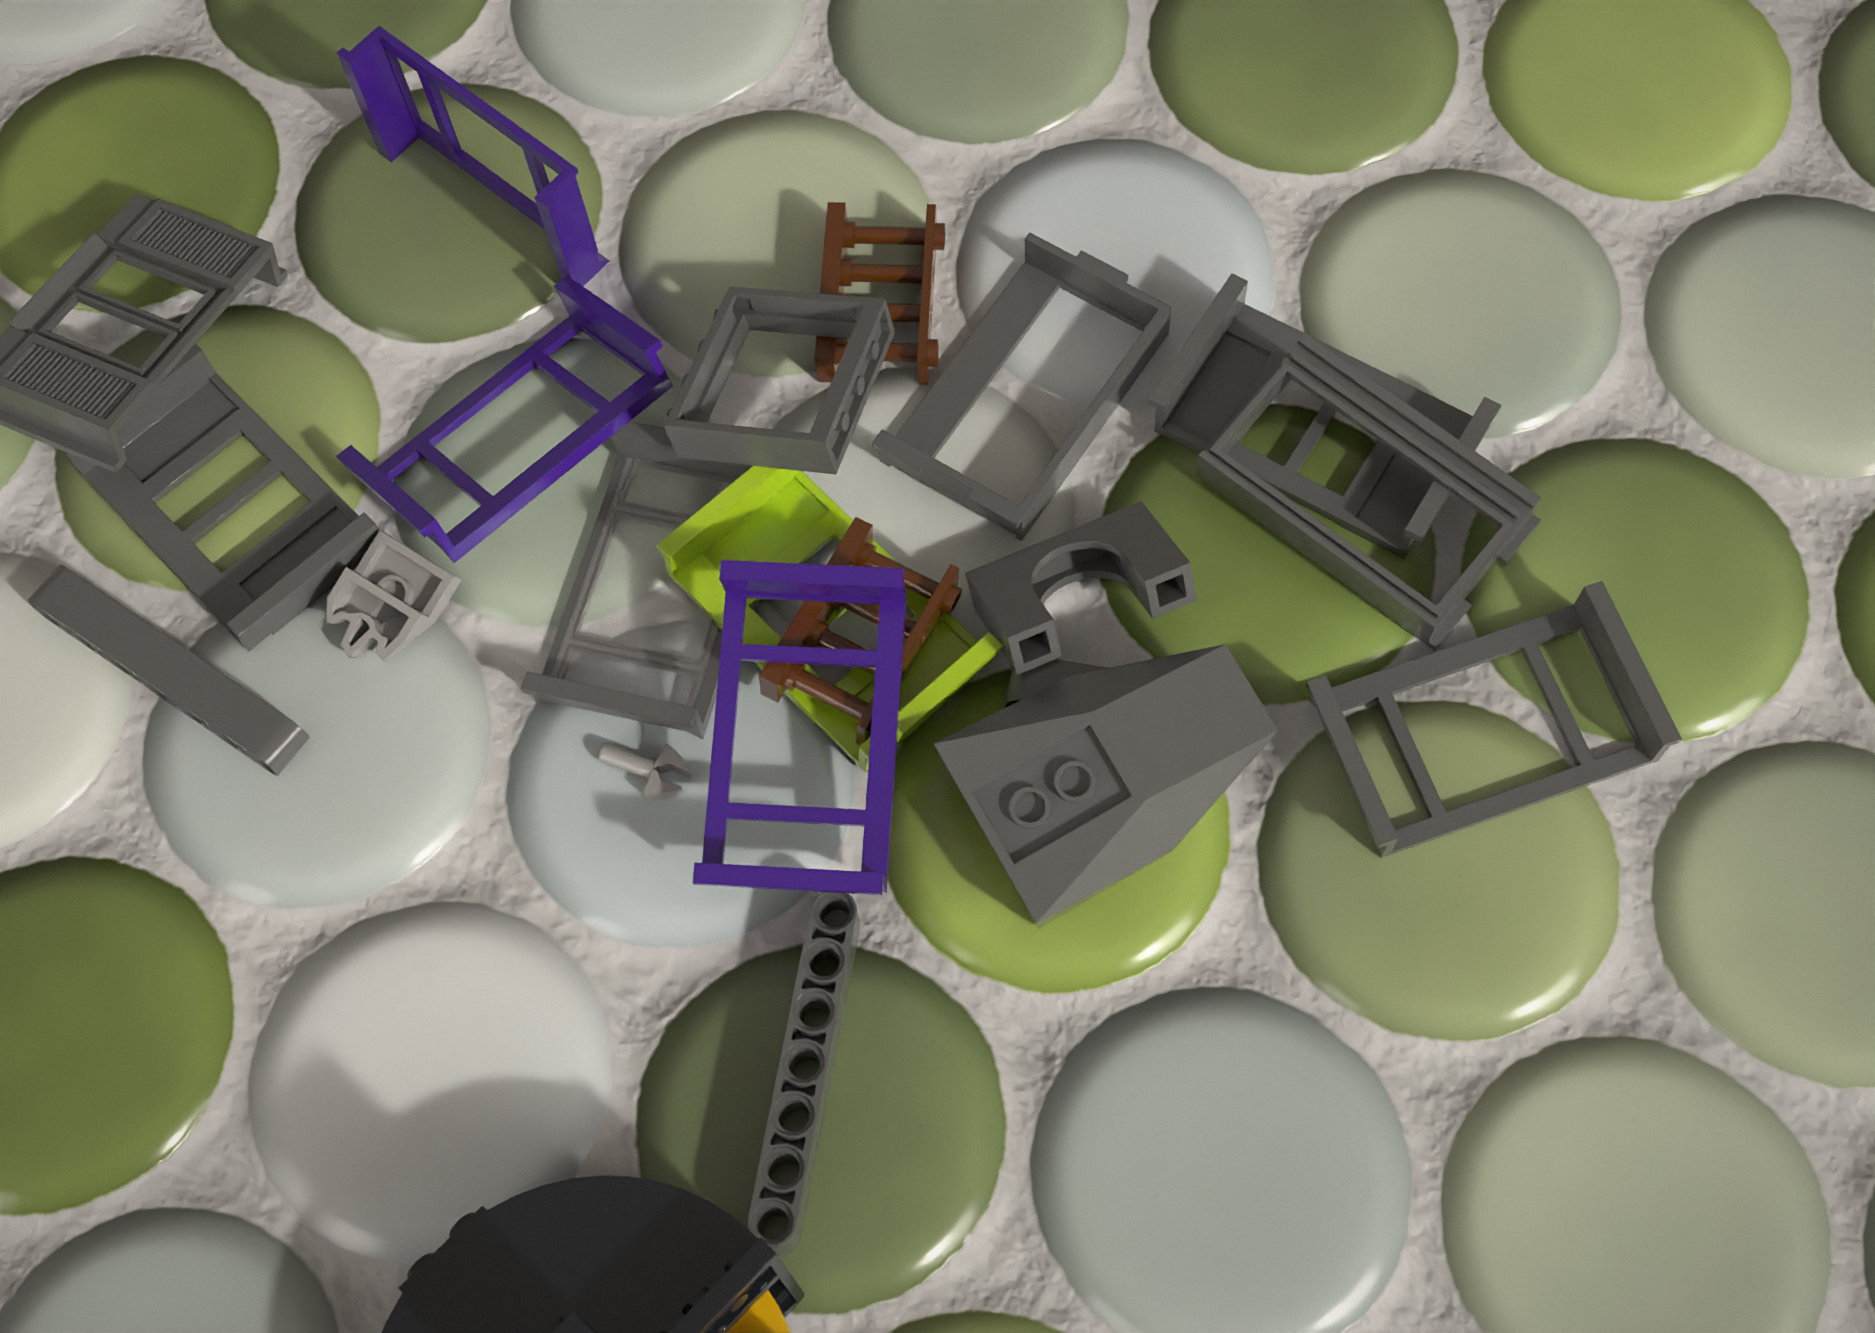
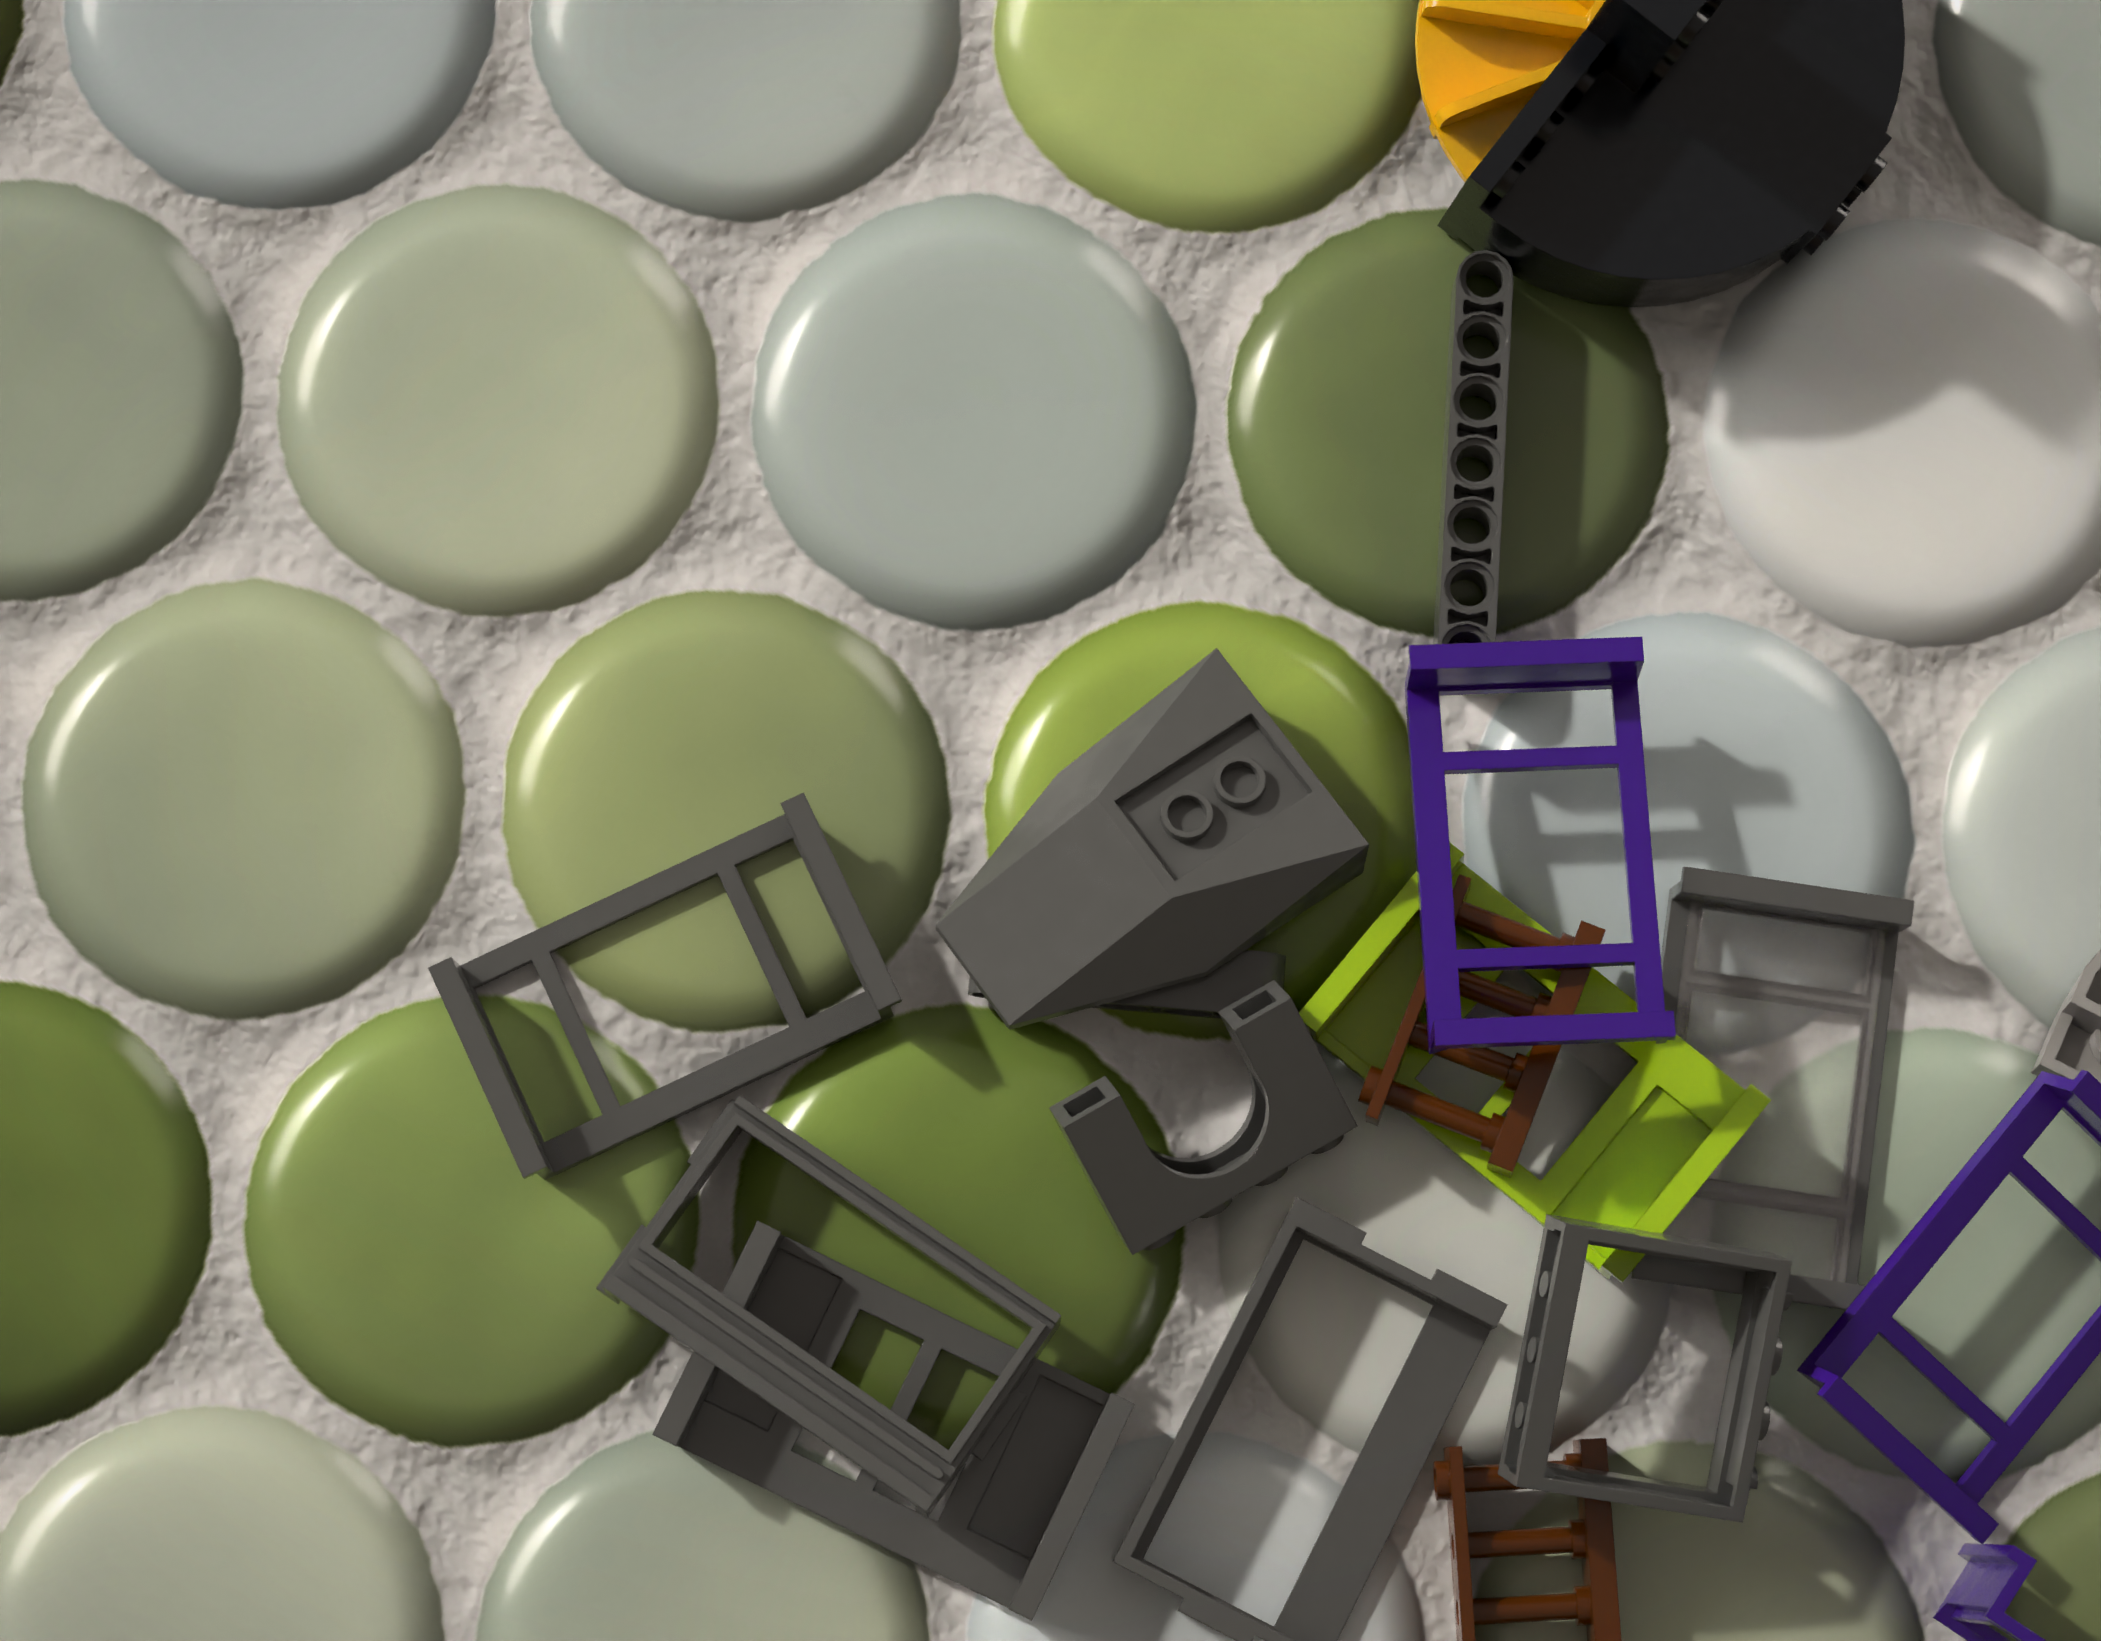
camera: 170 degrees right, 15 degrees up
light grey bar [598,743,691,800] -> none

